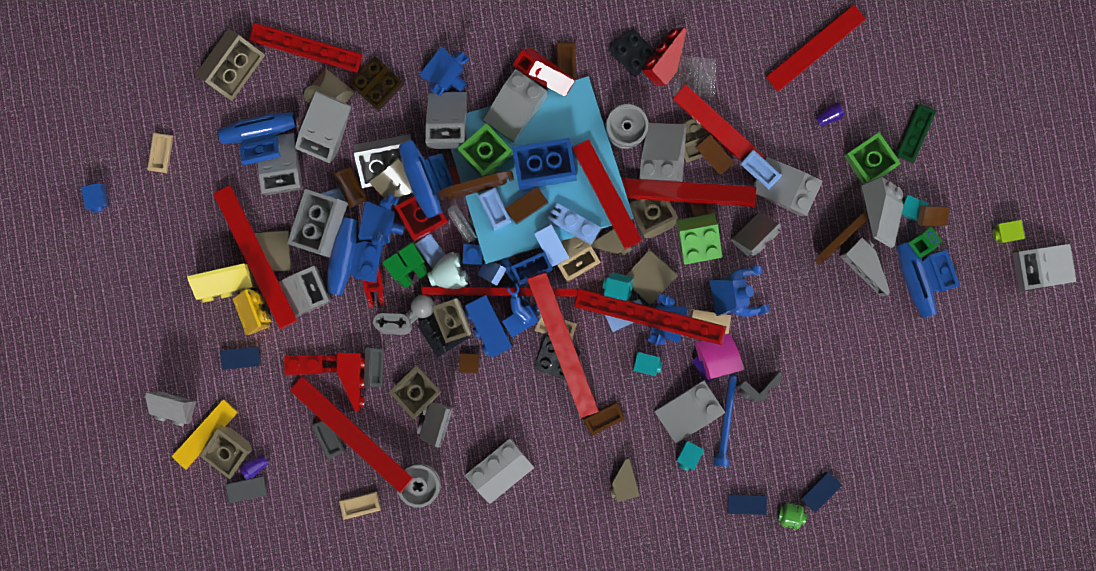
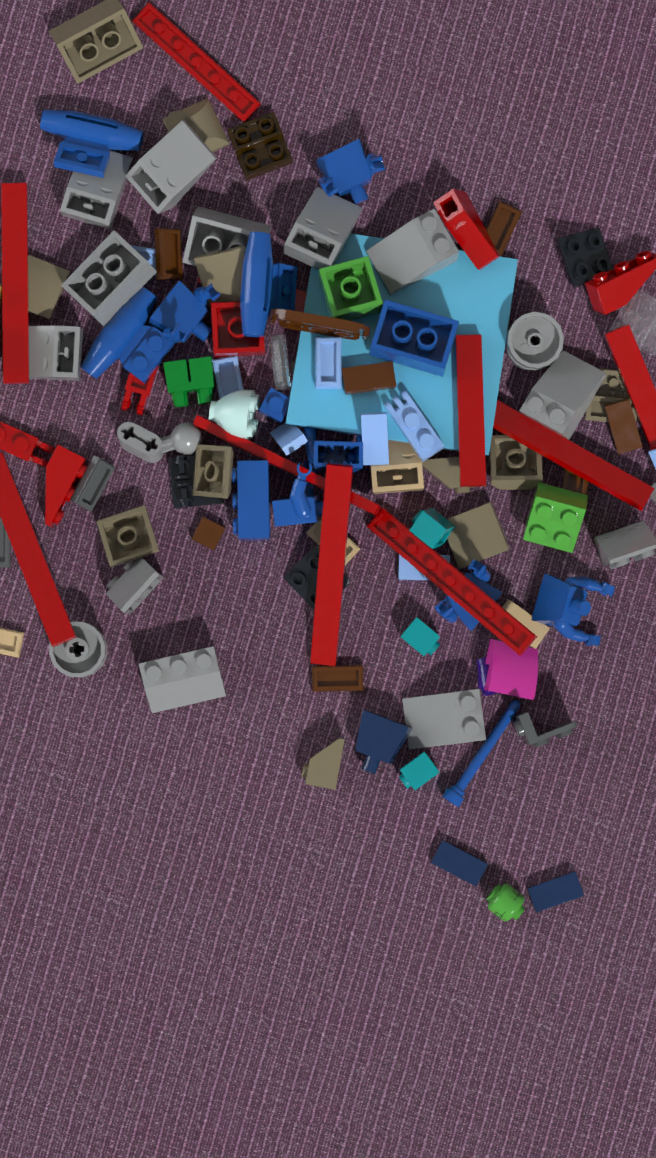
camera: 25 degrees right, 0 degrees up
none -> dark blue torso [355,710,412,774]

